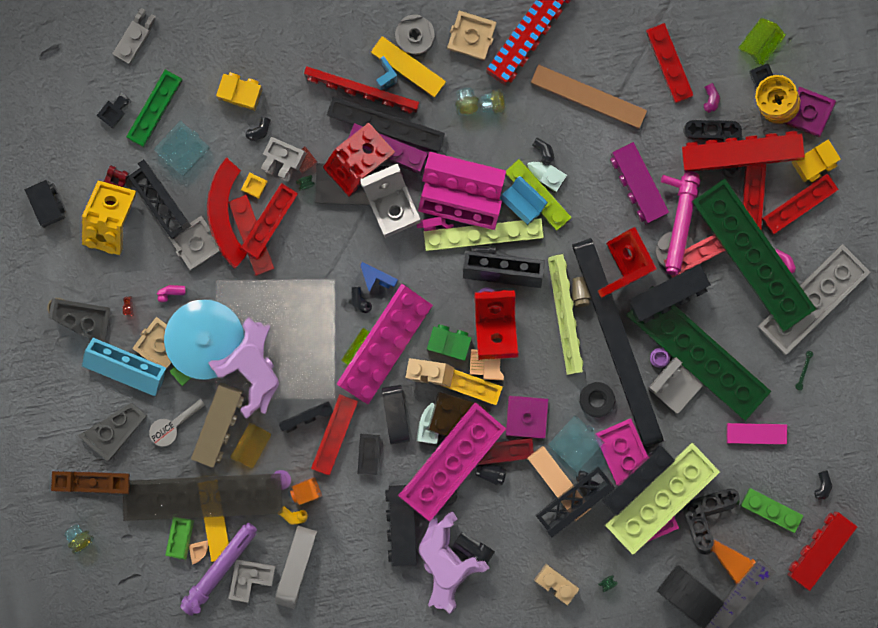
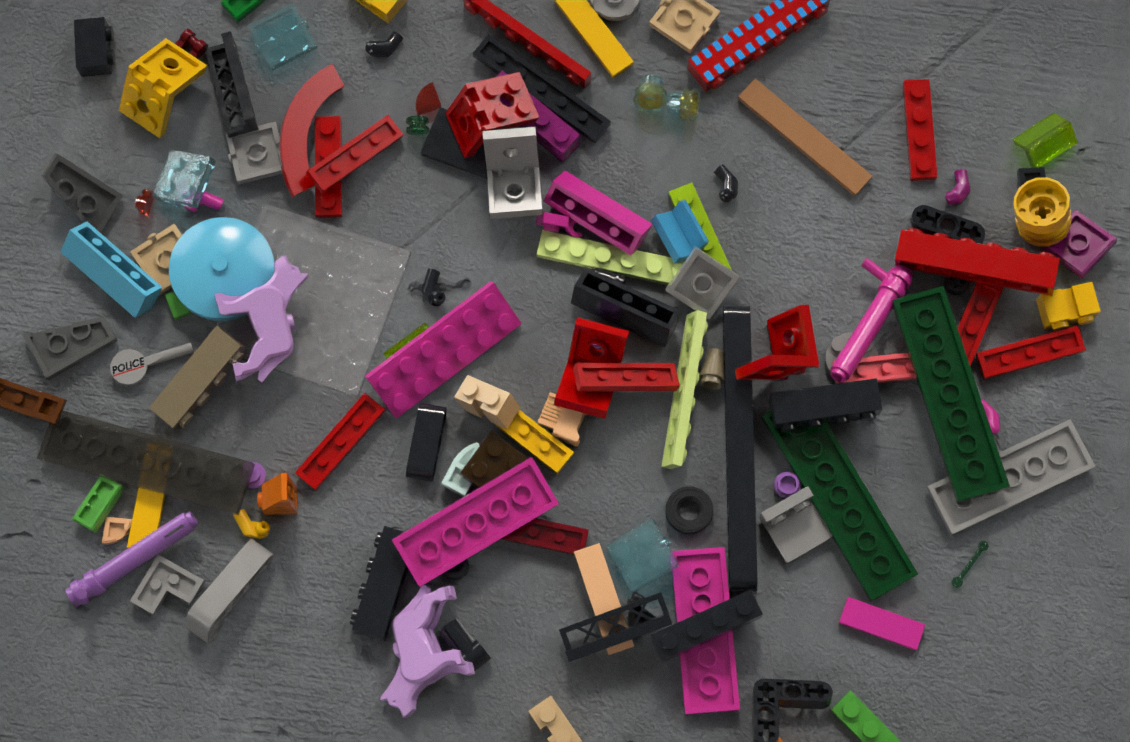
camera: 25 degrees right, 10 degrees down
clear yellow panel [230,423,271,468] -> none
yellow tile [241,173,268,199] -> none
light grey plate [261,137,307,182] -> none
black hinge [279,401,333,433] -> none
black plate [357,434,380,475] -> none
blue slope [360,262,398,293] -> none
dark azure panel [376,56,398,91] -> none
dark pink brick [422,152,506,200] -> none
green brick [427,324,472,361] -> none
black cone [476,465,506,485] -> none
magenta plate [505,396,548,438] -> none
light aqua plate [527,162,567,192] -> none
yellowish green plate [605,443,720,555] -> none
magenta brick [610,142,669,225] -> none
black arm [814,470,832,500] -> none
none -> clear light blue plate [152,150,216,208]
none -> red plate [573,363,680,392]
none -> light grey plate [666,246,739,319]

